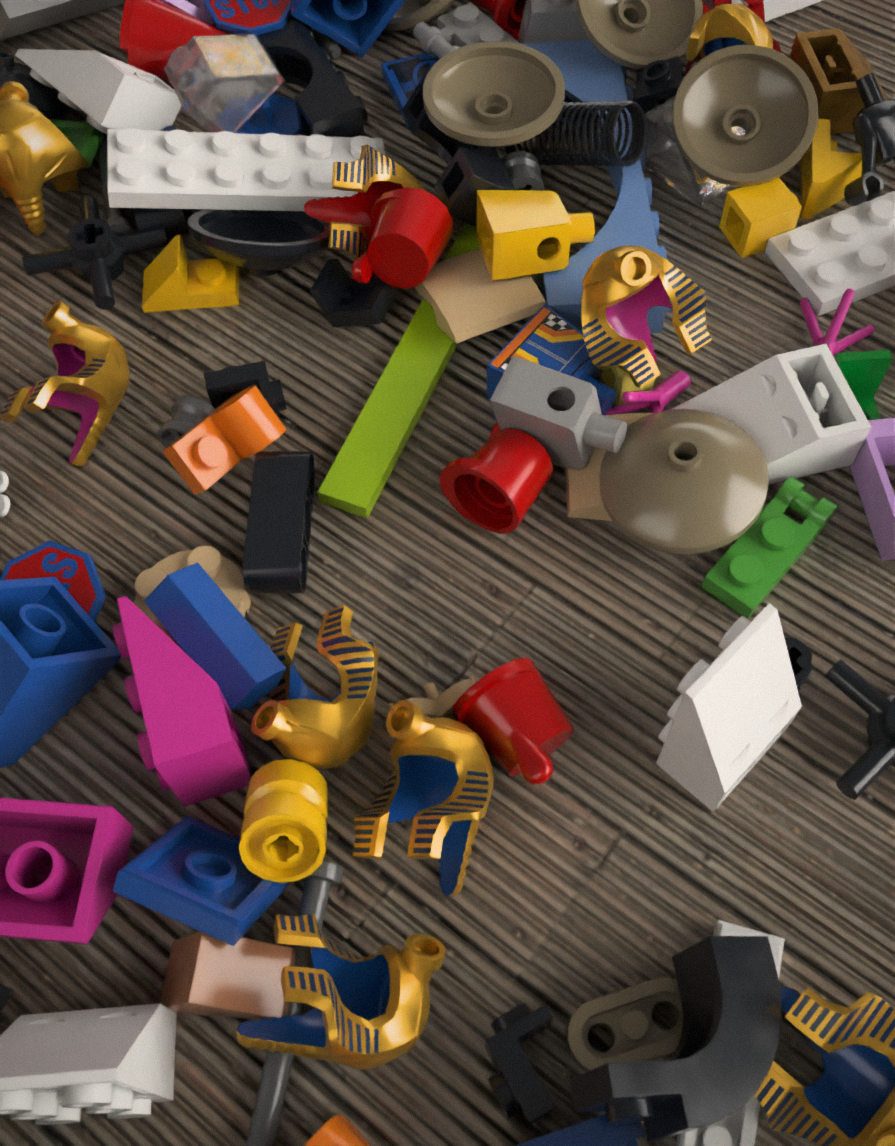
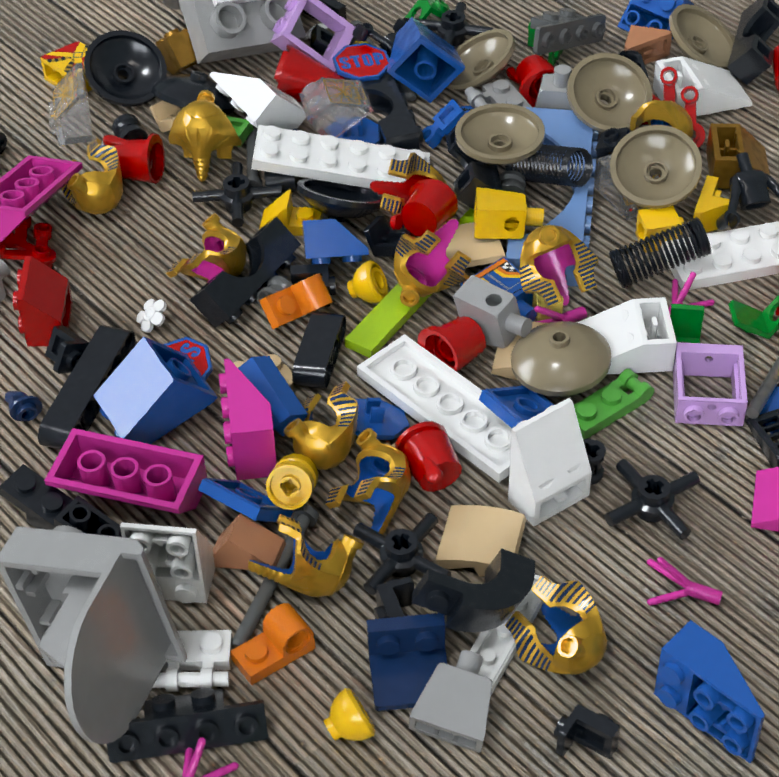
camera: 10 degrees right, 15 degrees down
none -> black arch [190,217,301,328]
none -> blue slope [302,219,369,264]
none -> yellow brick [347,260,388,303]
none -> black bar [353,513,451,595]
none -> blue piece [355,397,409,440]
none -> white plate [357,334,512,483]
none -> piece [394,218,471,307]
none -> blue plate [422,99,466,149]
none -> tan slope [435,505,526,577]
none -> blue tile [479,386,554,428]
none -> black piece [609,217,712,288]

